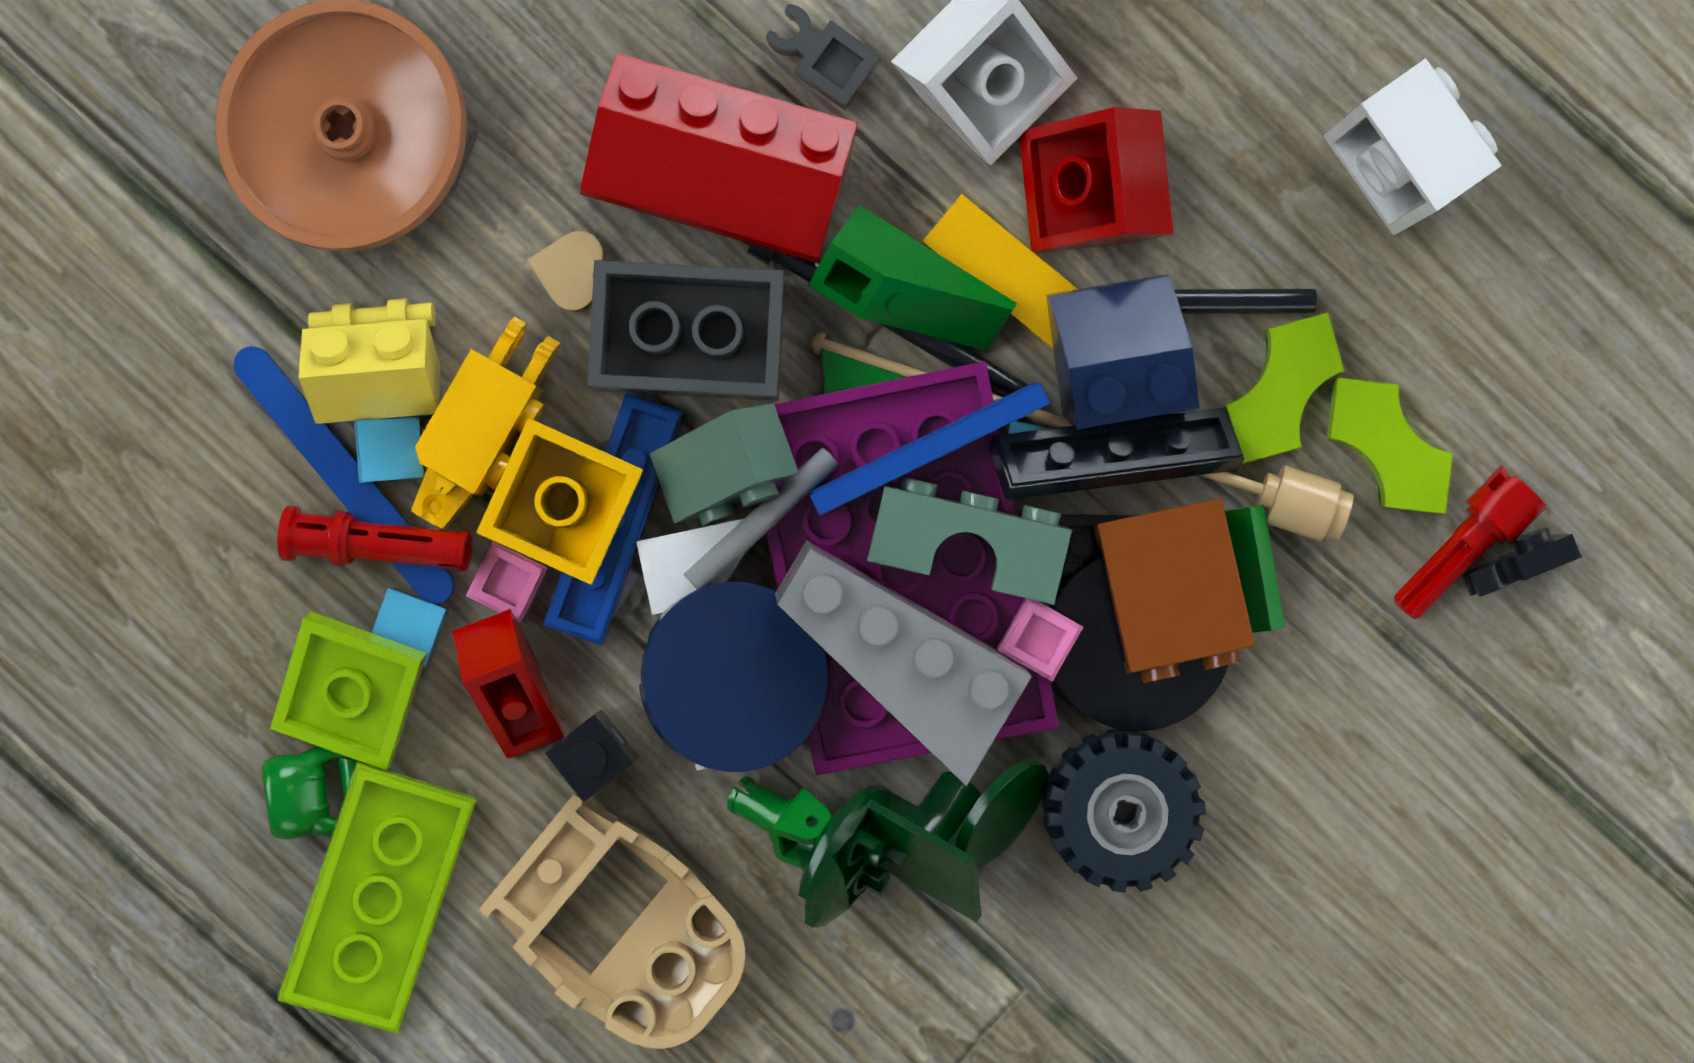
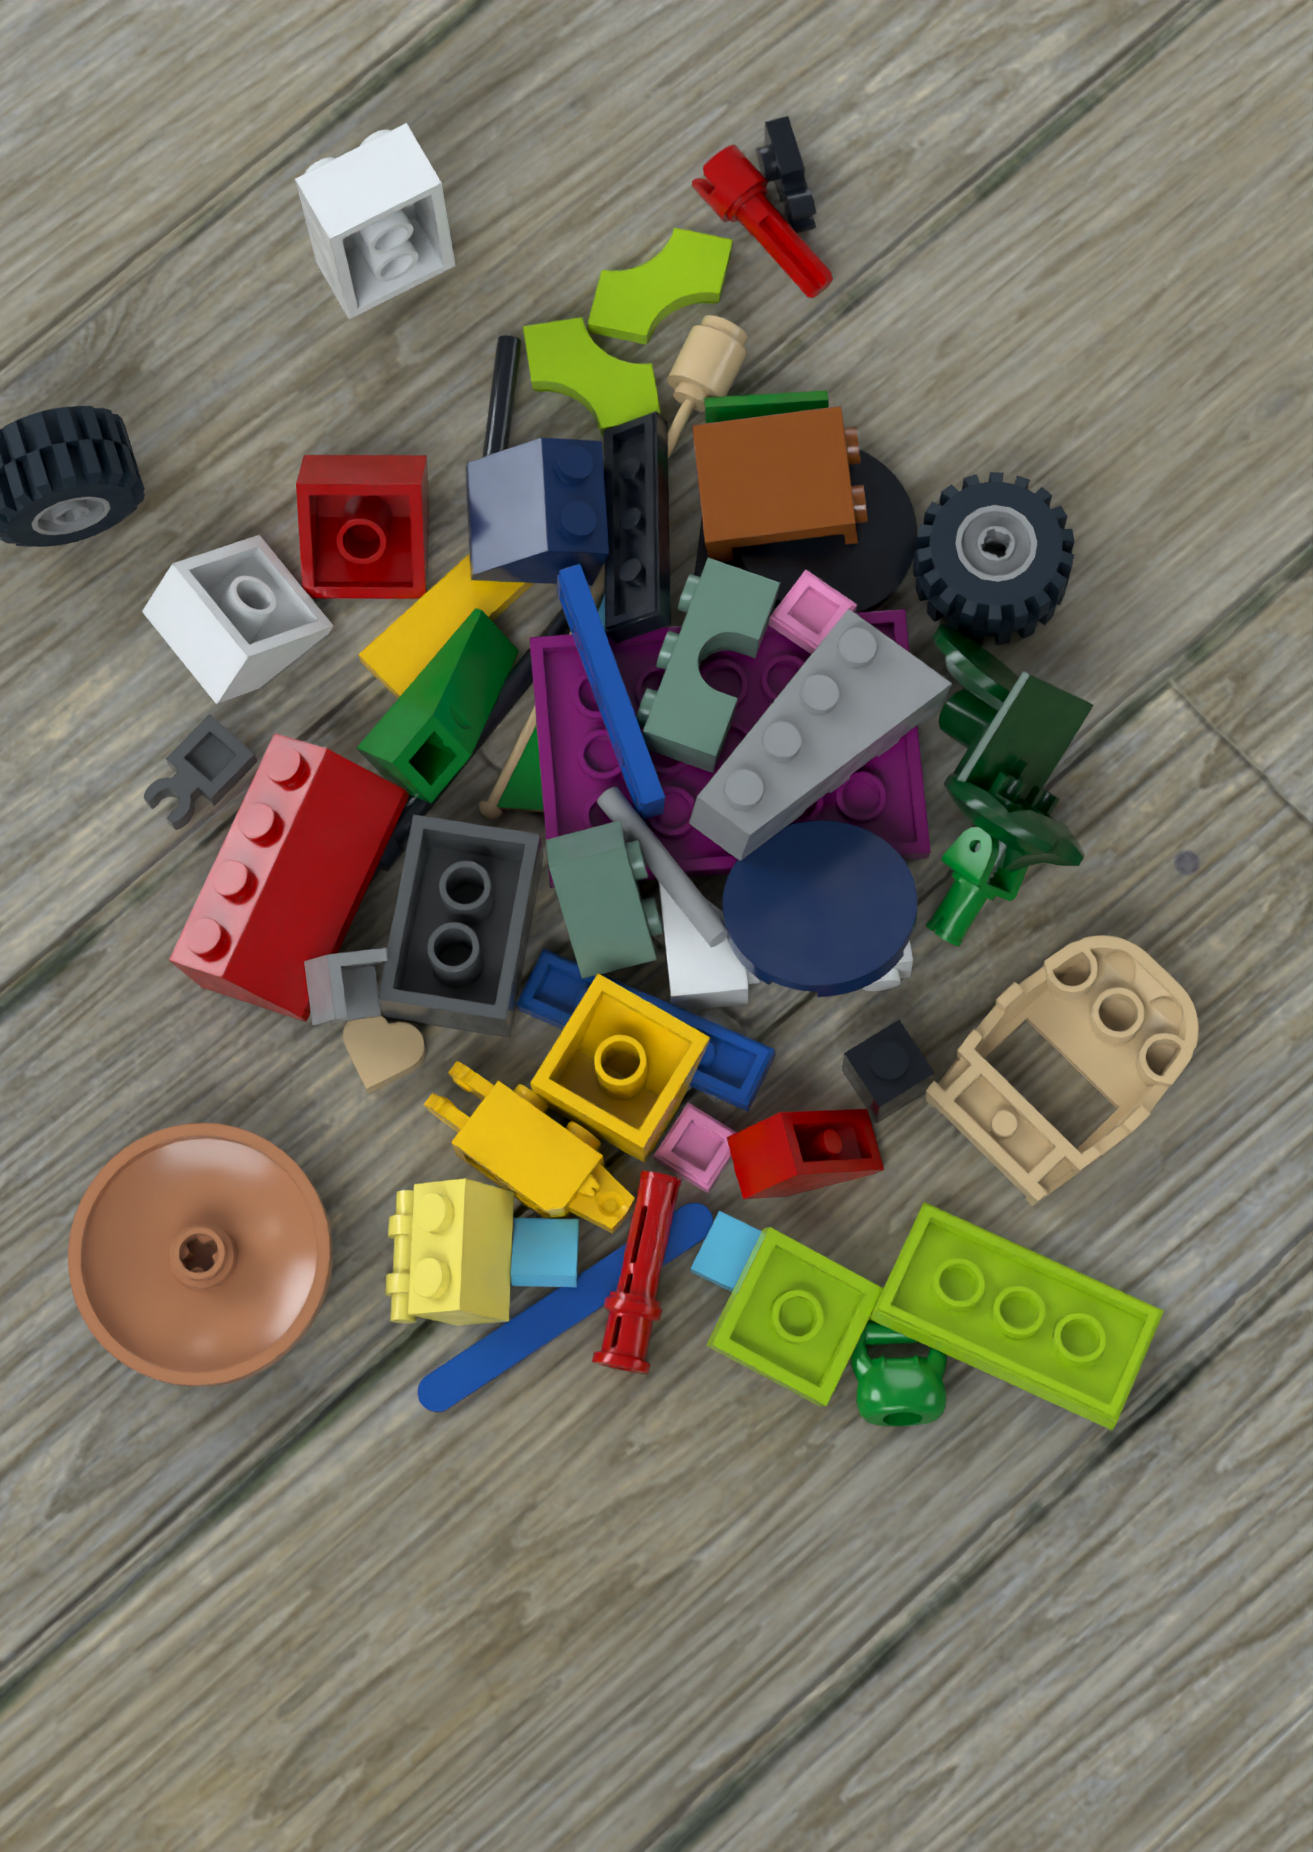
camera: 80 degrees left, 15 degrees down
none -> light grey panel [304,948,389,1025]

